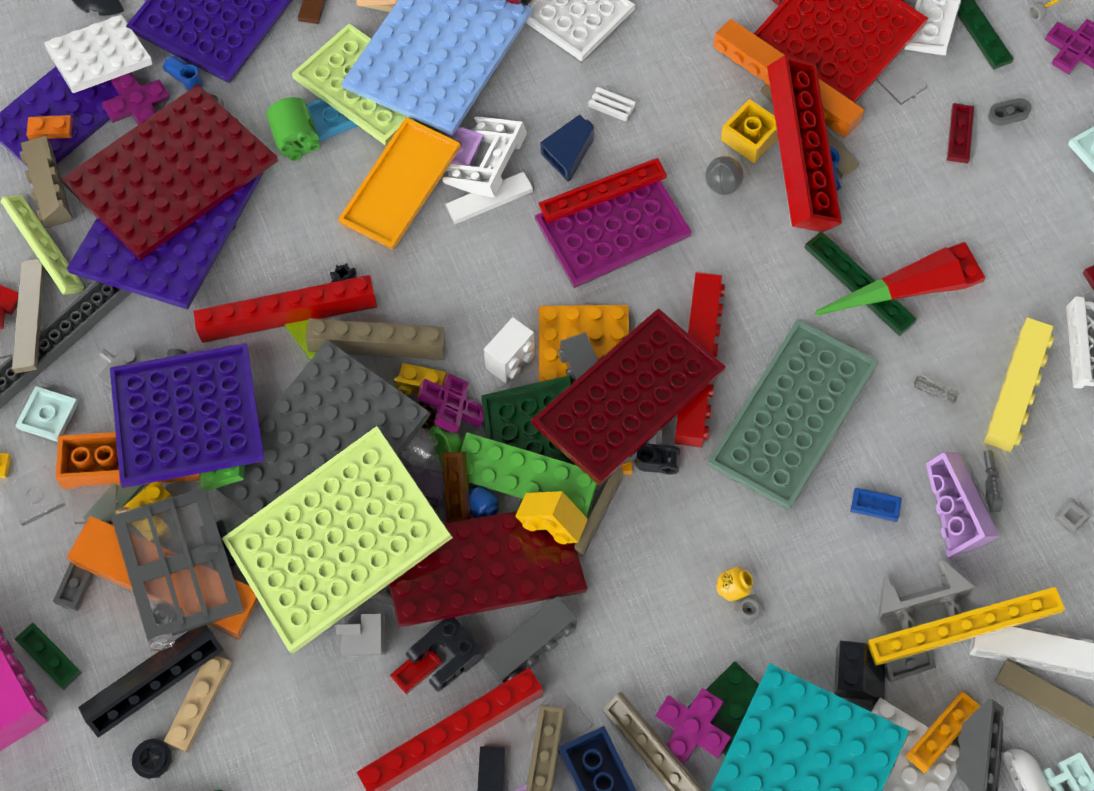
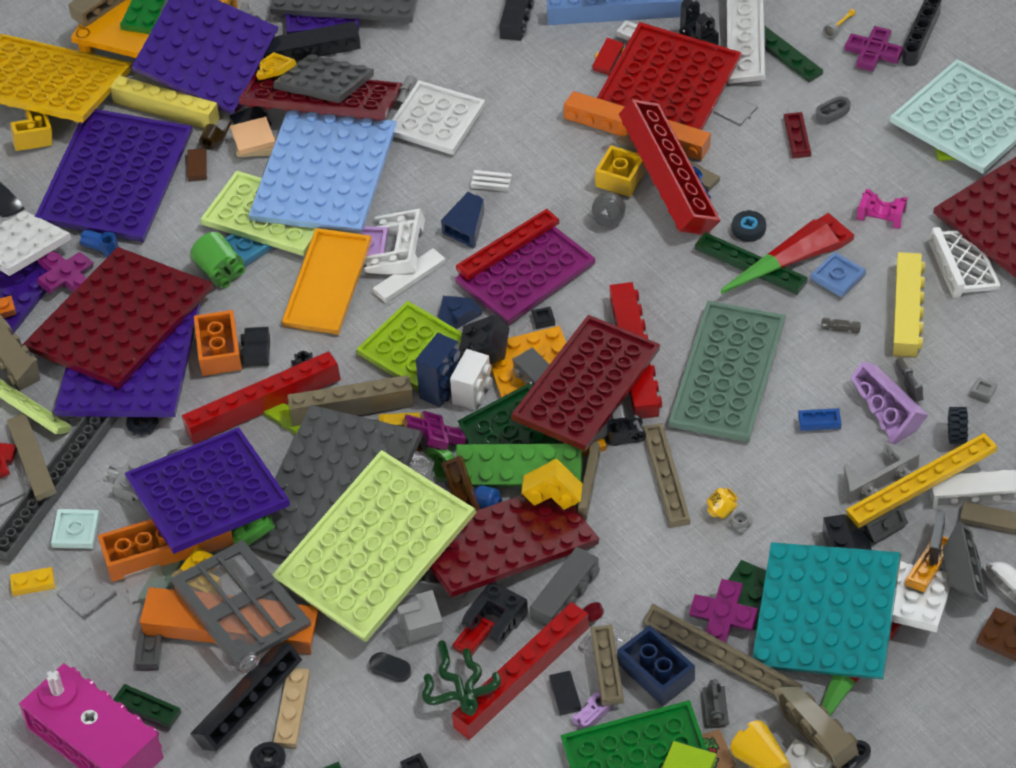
camera: 15 degrees left, 15 degrees down
none -> black gear [126,417,159,437]
none -> orange brick [194,310,242,376]
none -> black brick [240,326,270,367]
none -> lime plate [356,300,462,391]
none -> black tile [369,652,411,682]
none -> dark blue brick [416,332,460,407]
none -> dark green plant [422,640,501,716]
none -> dark blue plate [438,295,482,329]
none -> black piece [459,314,510,364]
none -> black tile [531,306,556,329]
none -> dark red tile [583,602,604,622]
none -> dark tan tile [642,423,690,528]
none -> black bush [731,210,767,242]
none -> medium blue plate [810,252,866,297]
none -> dark pink piece [857,189,908,229]
none -> tile [929,510,946,565]
none -> black bush [948,407,968,444]

